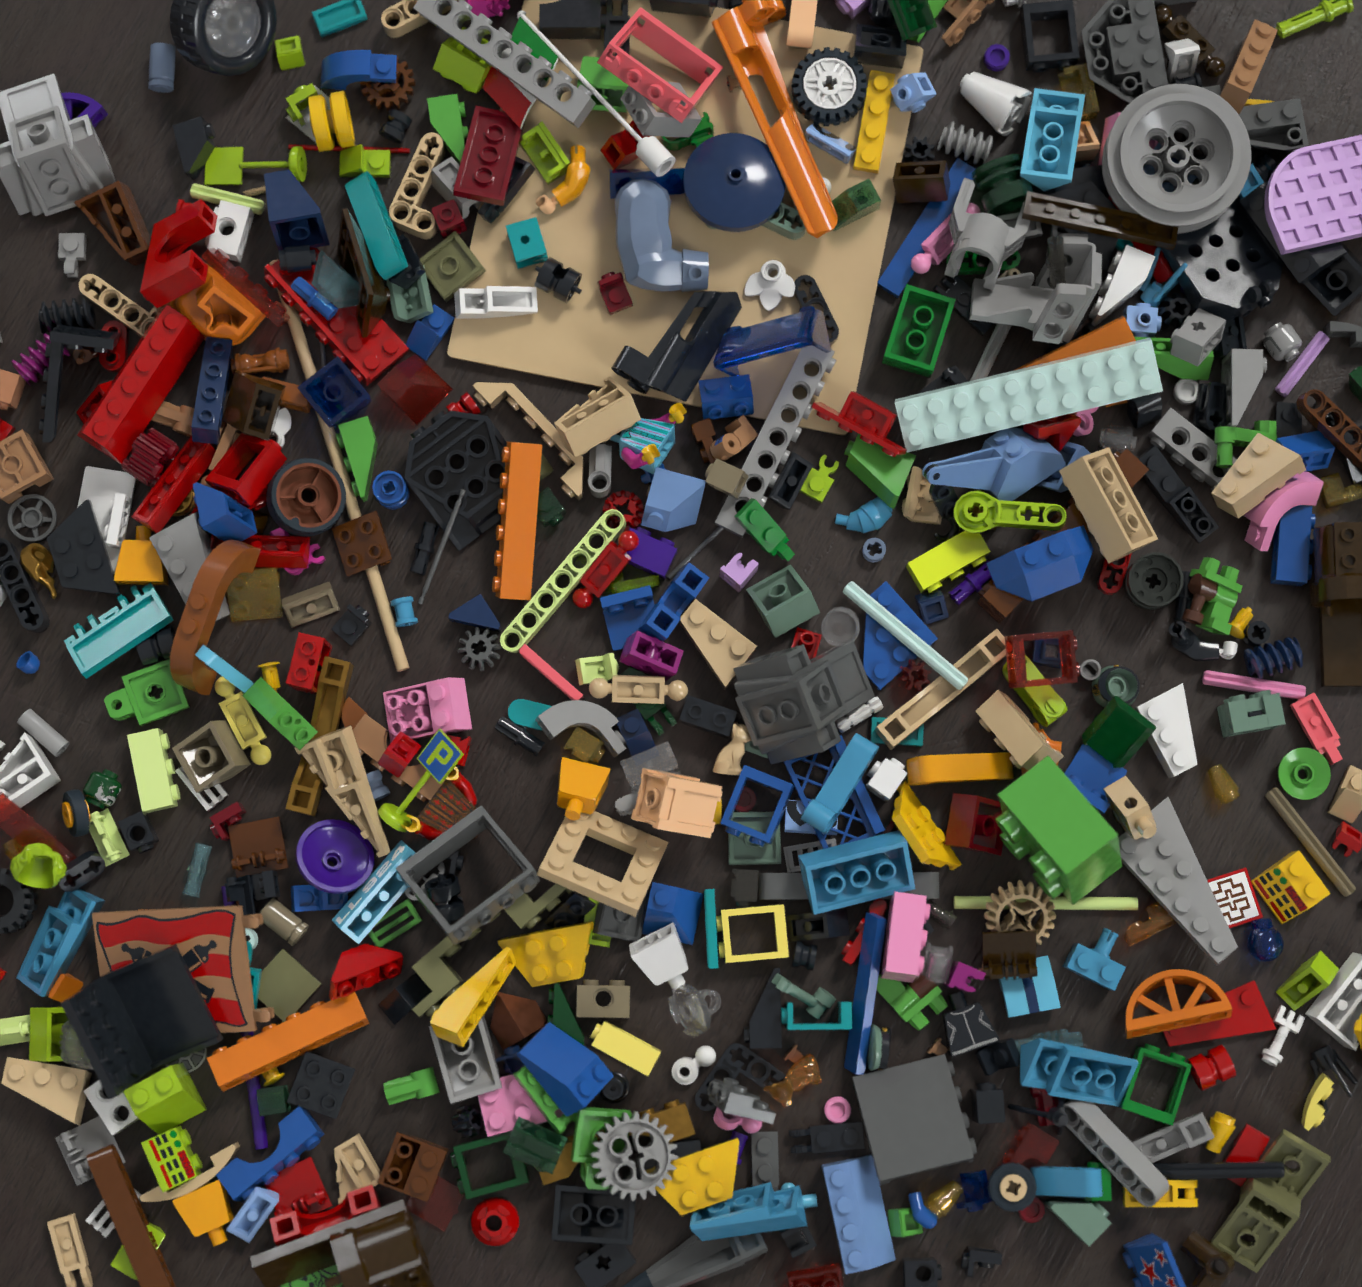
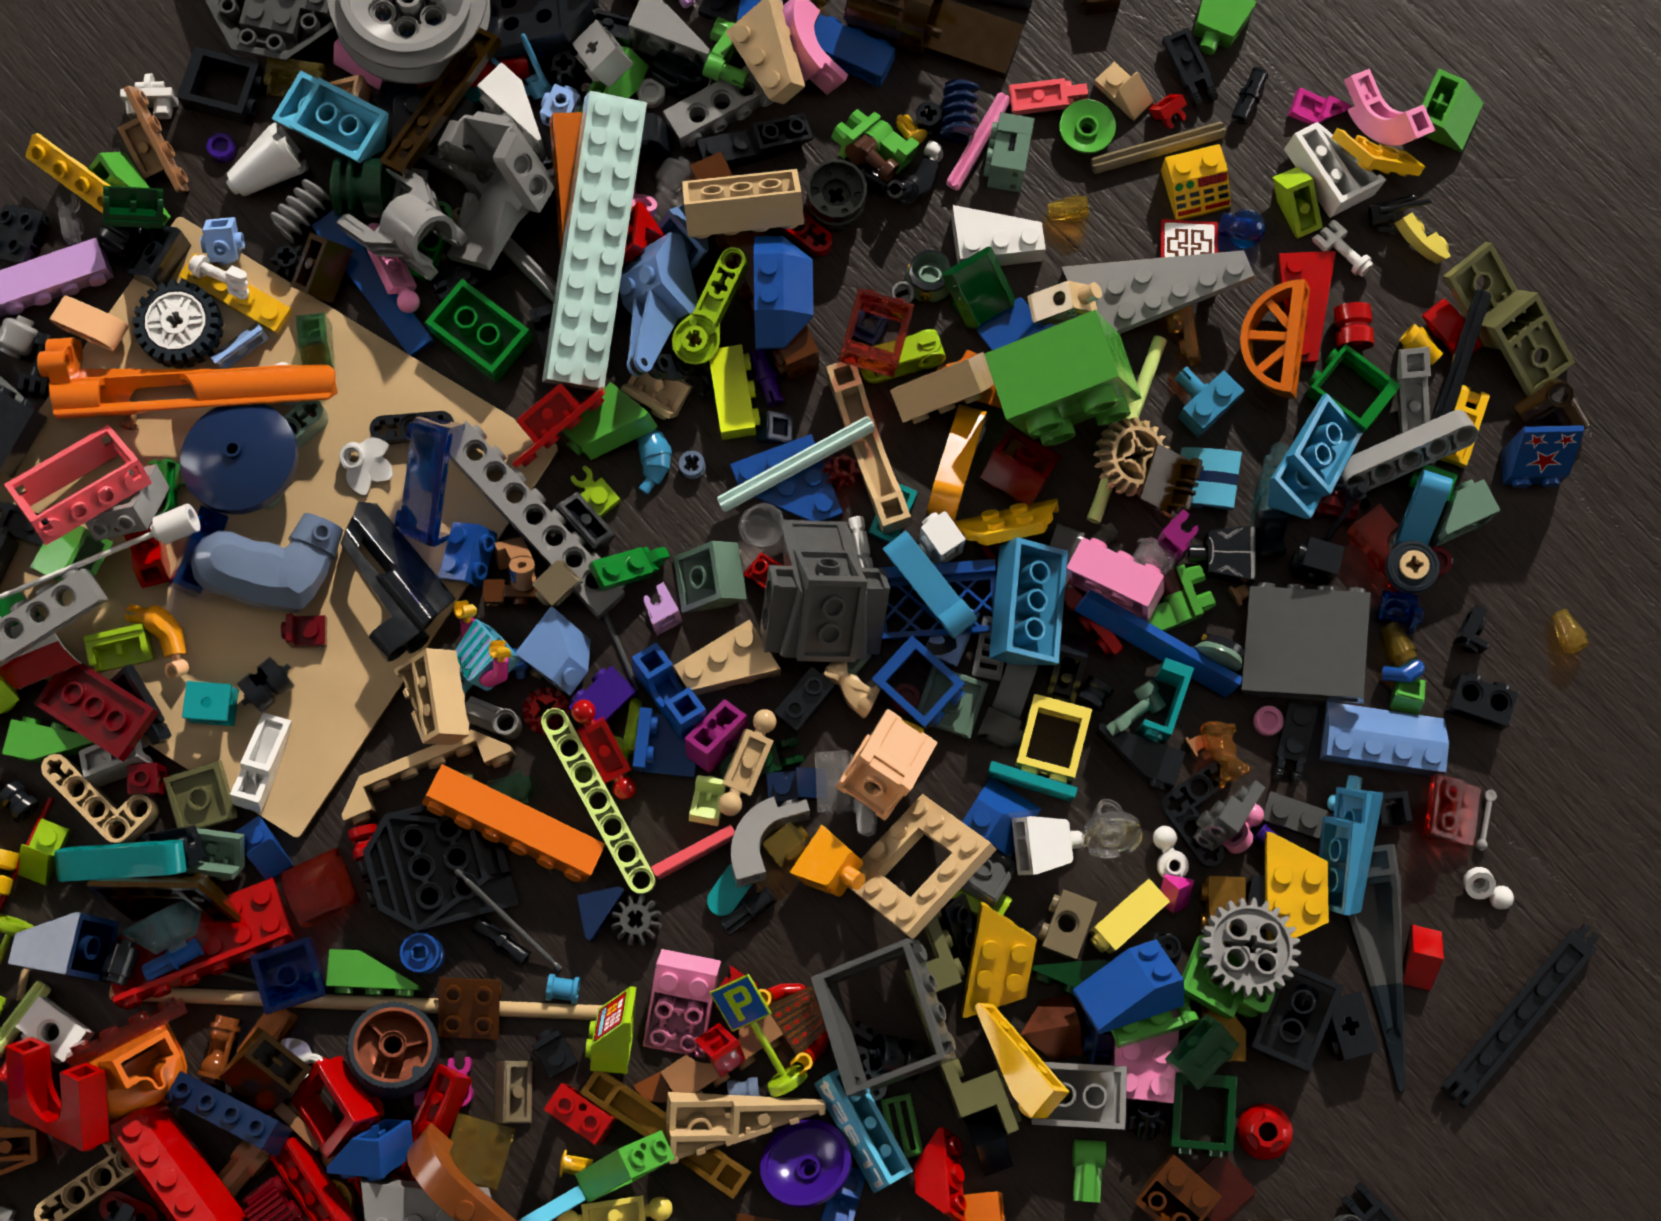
camera: 70 degrees left, 5 degrees down
none -> white hinge [188,255,249,299]
none -> lime slope [585,986,636,1074]
none -> dark pink slope [1160,874,1194,914]

